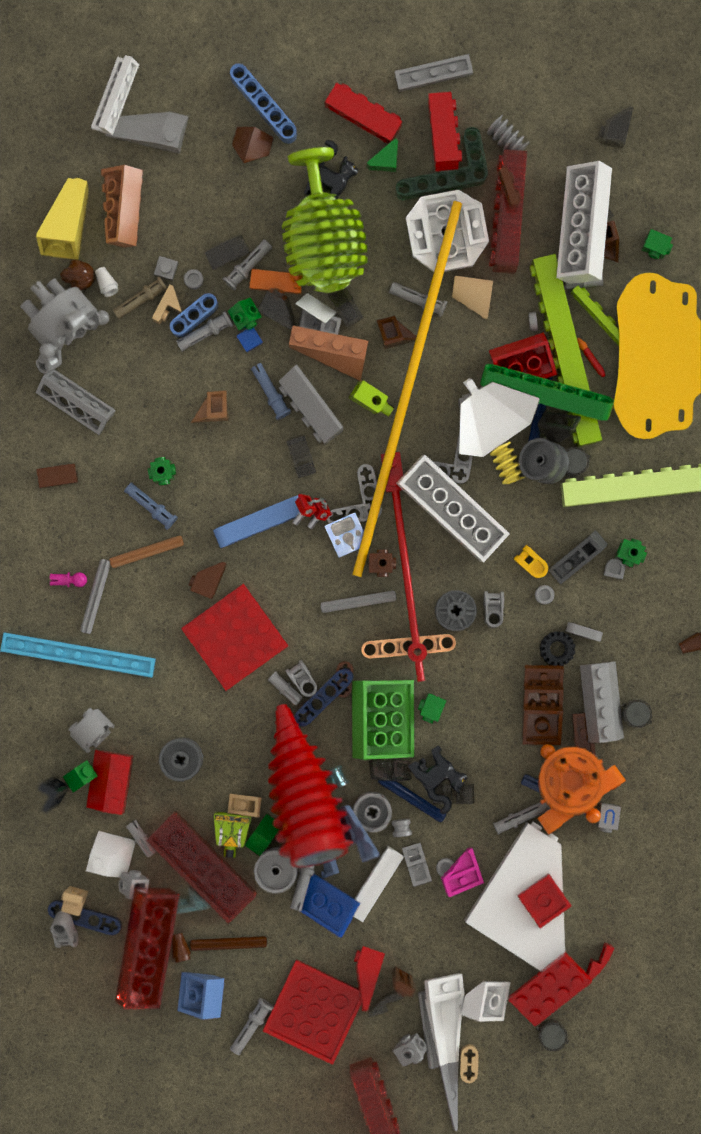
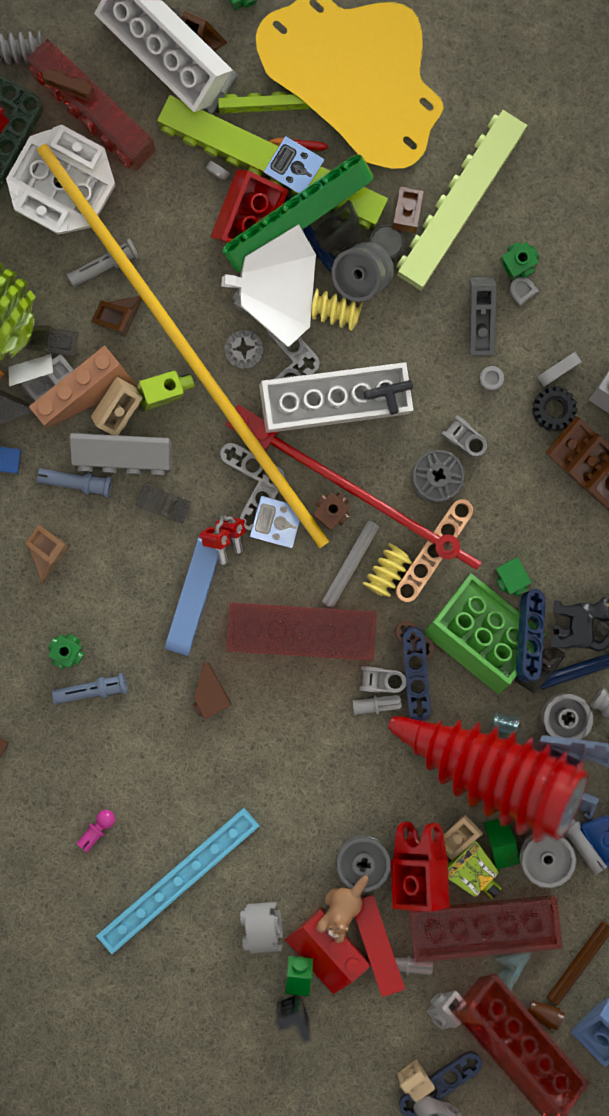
camera: 50 degrees left, 0 degrees up
light grey axle [80,559,110,634] -> none
white slope [86,831,135,878] -> none
medium nougat axle [109,536,184,568] -> none
red plate [181,584,288,691] -> none
tan slope [452,276,493,319] -> none
yellow plate [513,545,548,578] -> none
none -> tan brick [91,376,143,436]
none -> light grey gear [225,330,263,369]
none -> clear red brick [226,602,377,661]
none -> sticker [264,136,324,193]
none -> medium nougat animal [317,876,368,943]
none -> red tile [355,895,405,998]
none -> light yellow piece [362,543,412,597]
none -> black piece [364,380,413,415]
none -> red brick [391,821,450,912]
none -> plate [392,187,424,234]
none -> dark blue beam [516,589,546,682]

